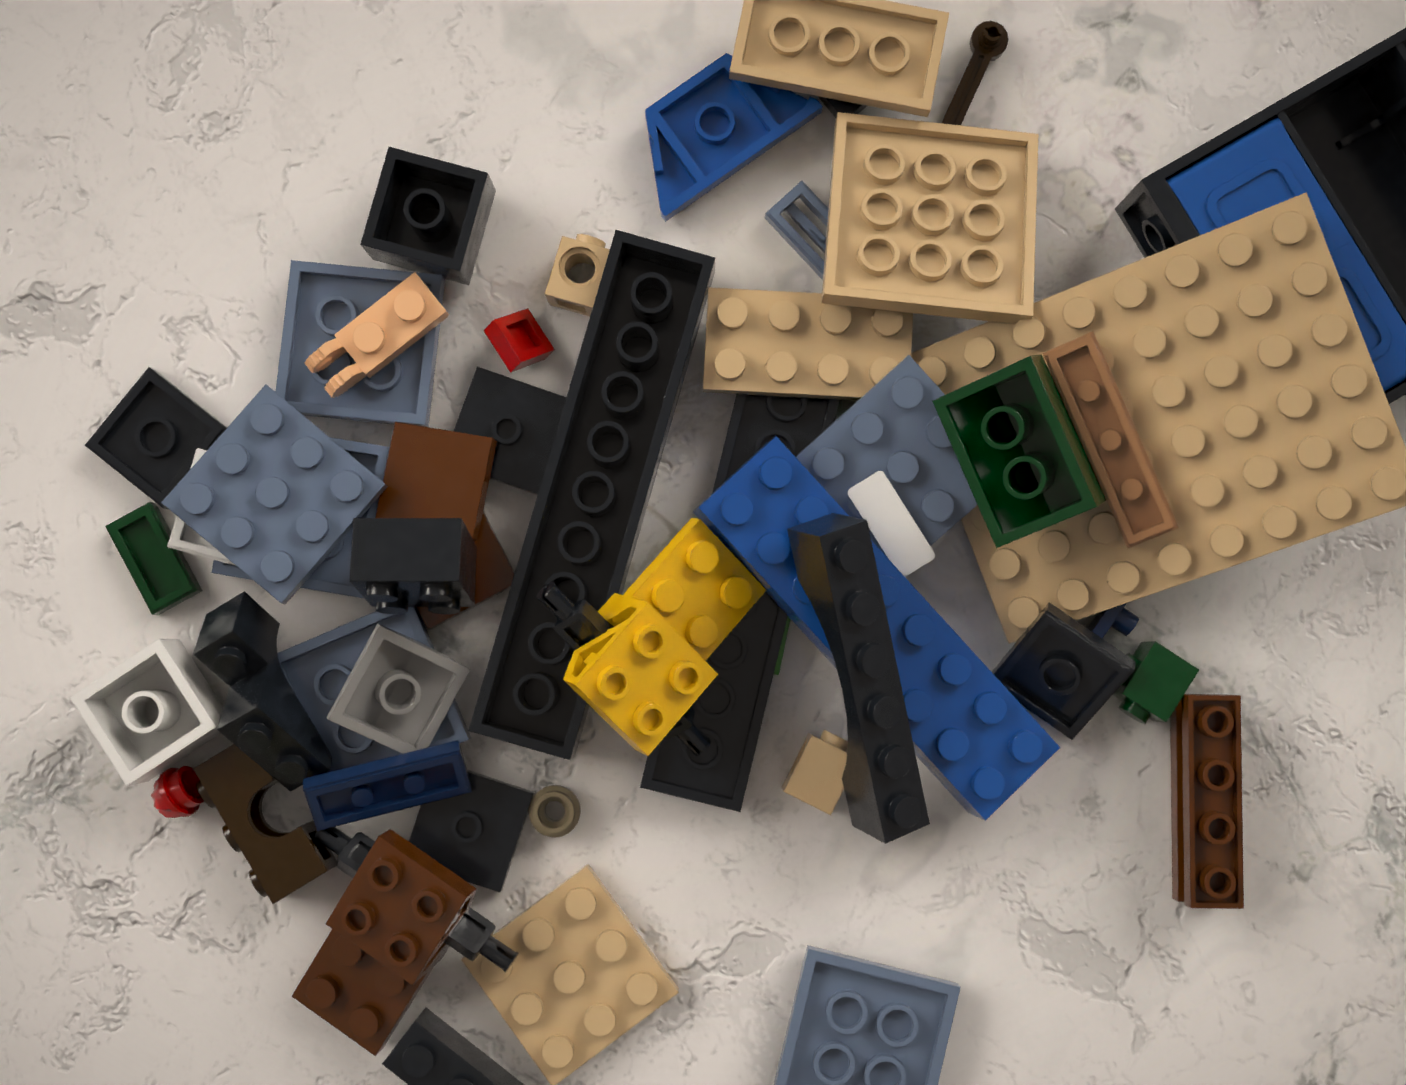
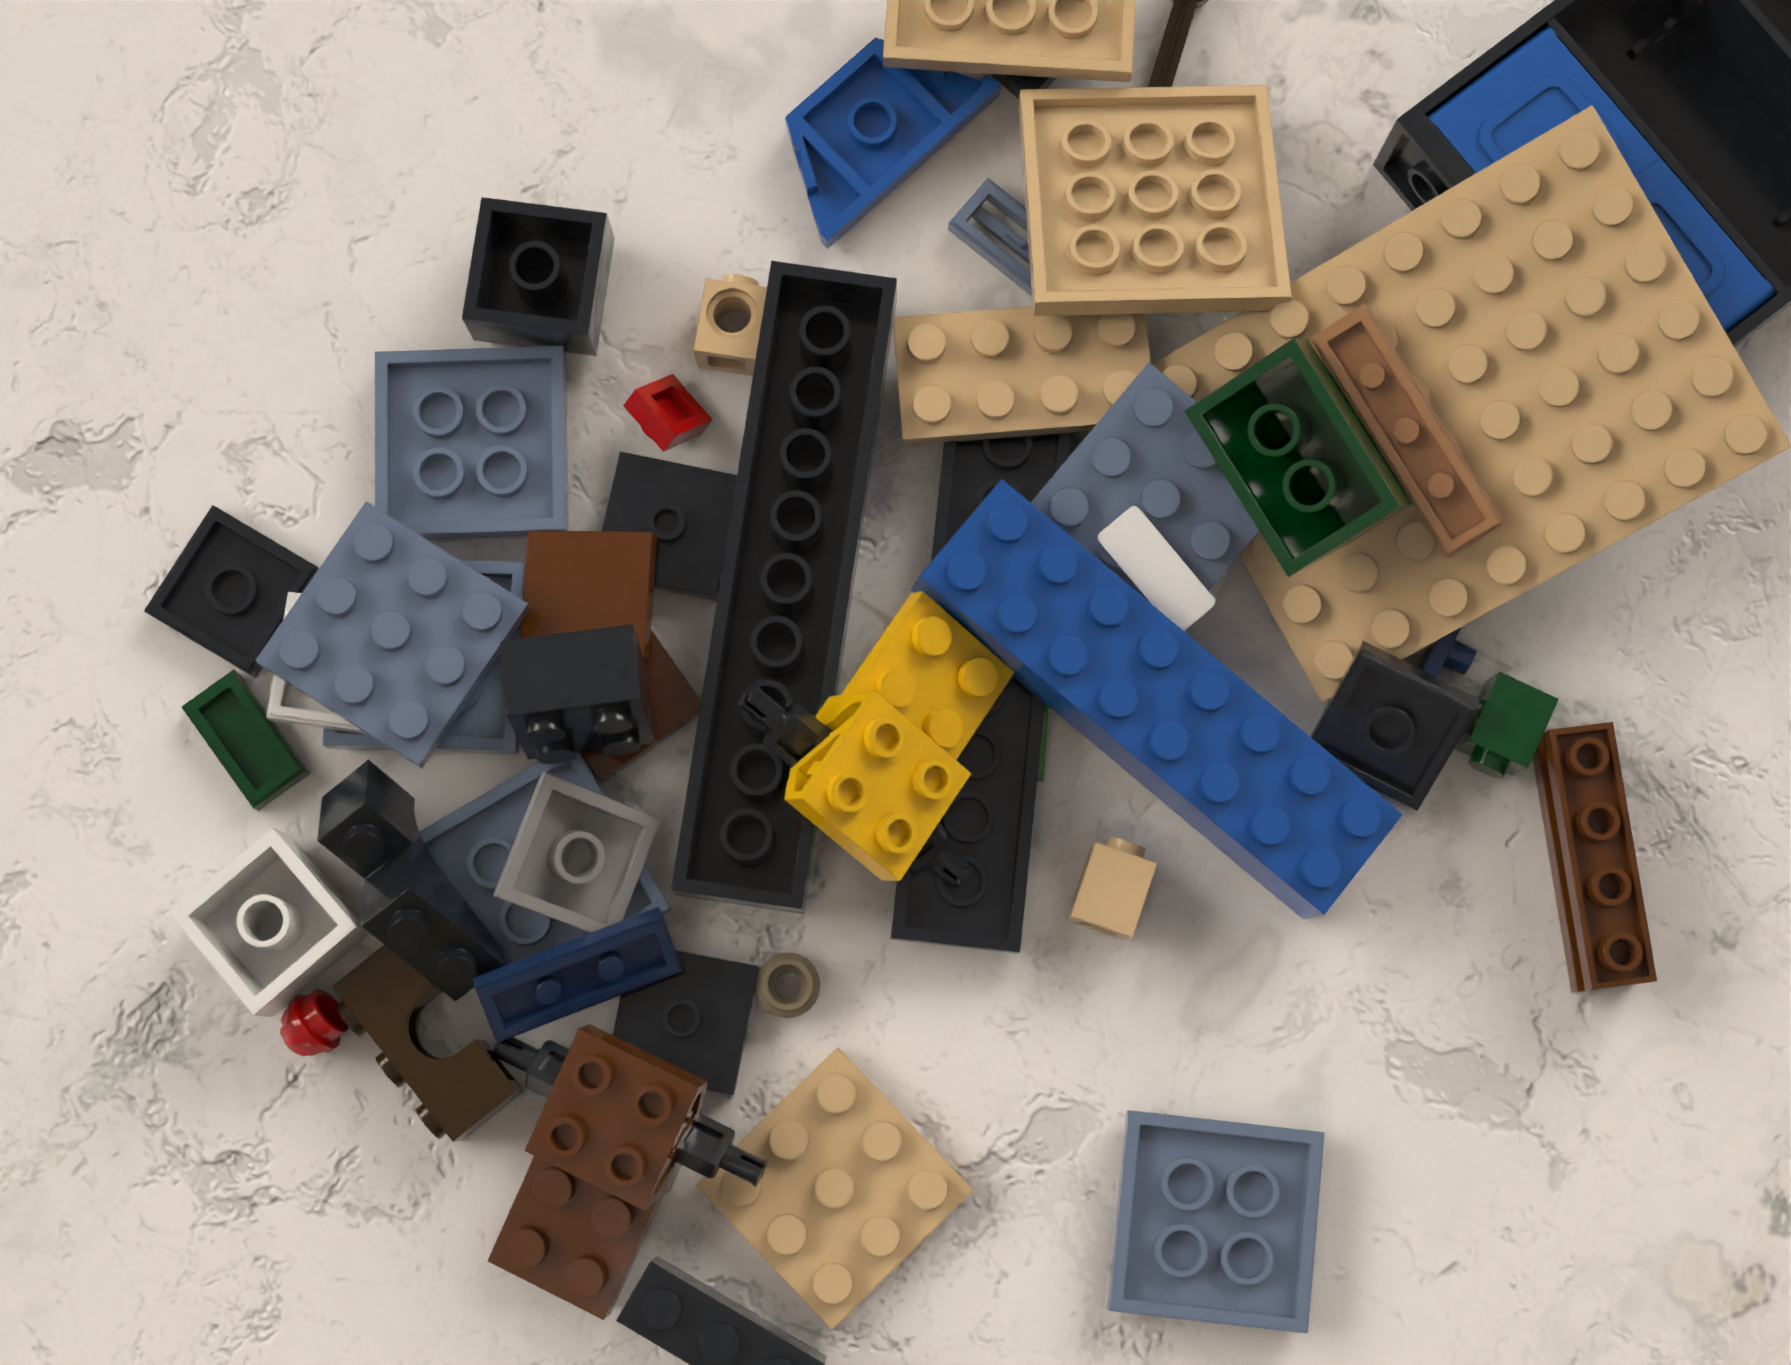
camera: 10 degrees left, 5 degrees down
light nougat hinge [304,272,449,398] -> none
black arch [787,513,930,844] -> none

